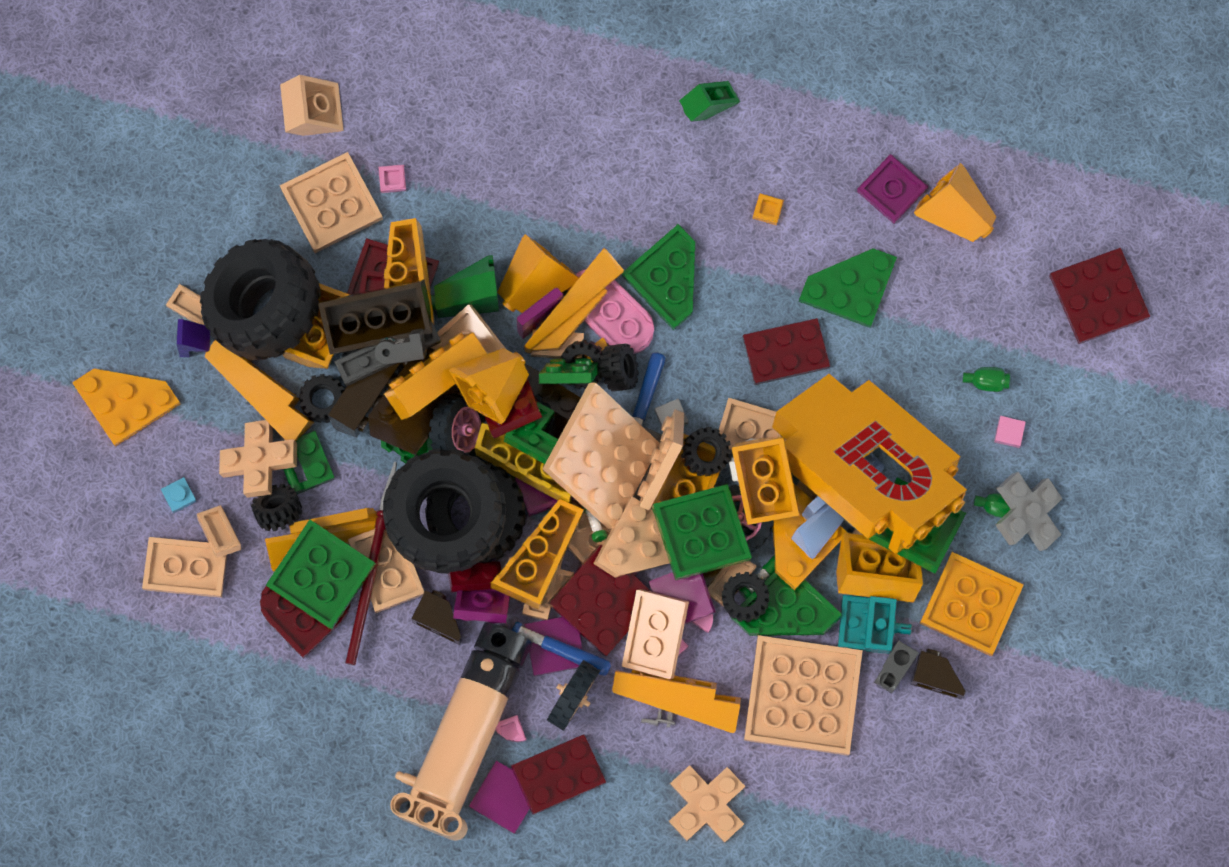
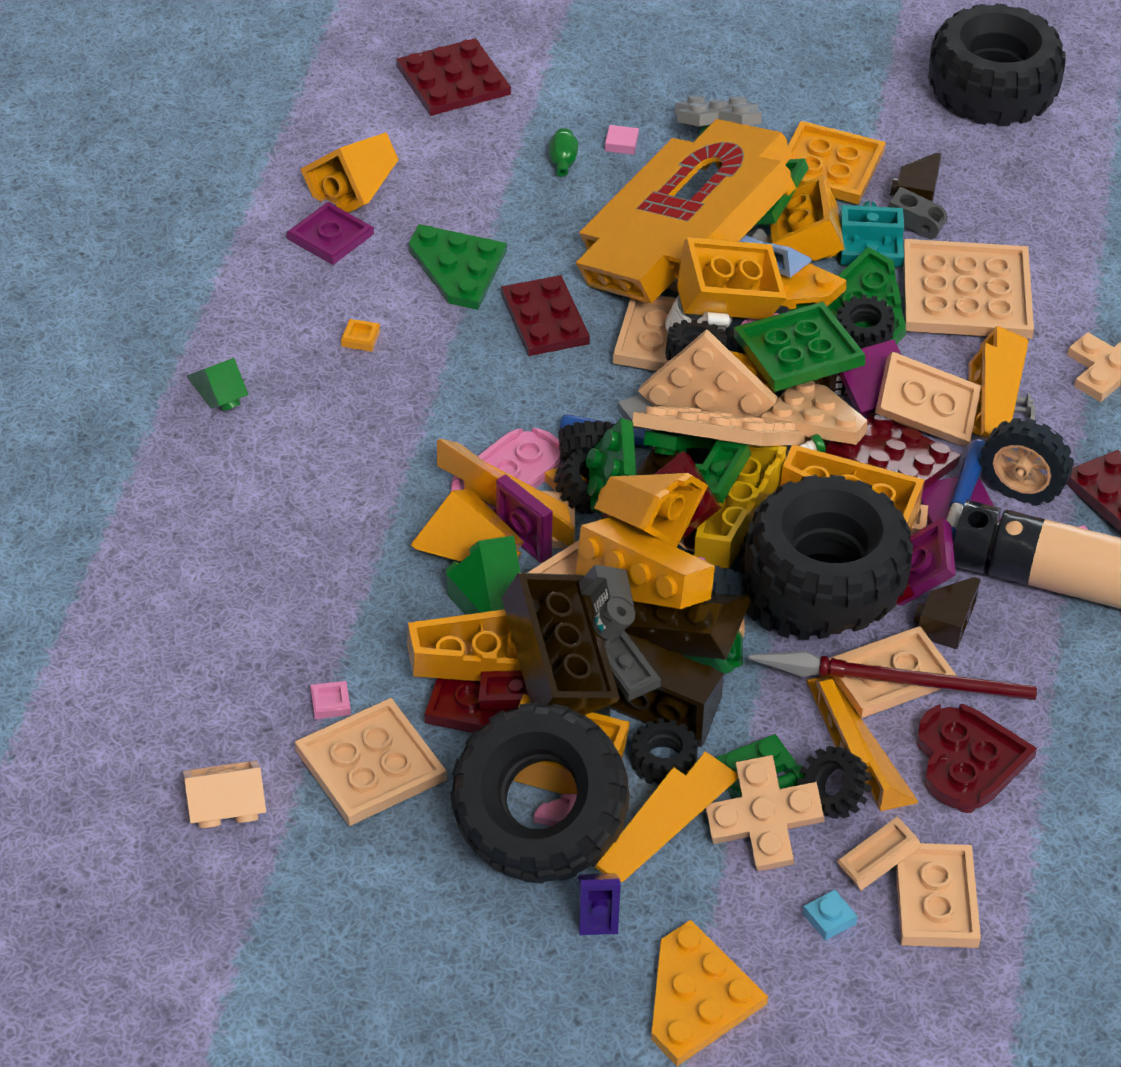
camera: 90 degrees left, 30 degrees down
light nougat tile [166,284,204,325] -> none
green plate [266,519,376,629] -> none
green plate [622,224,695,331] -> none
none -> black tyre [928,3,1066,126]

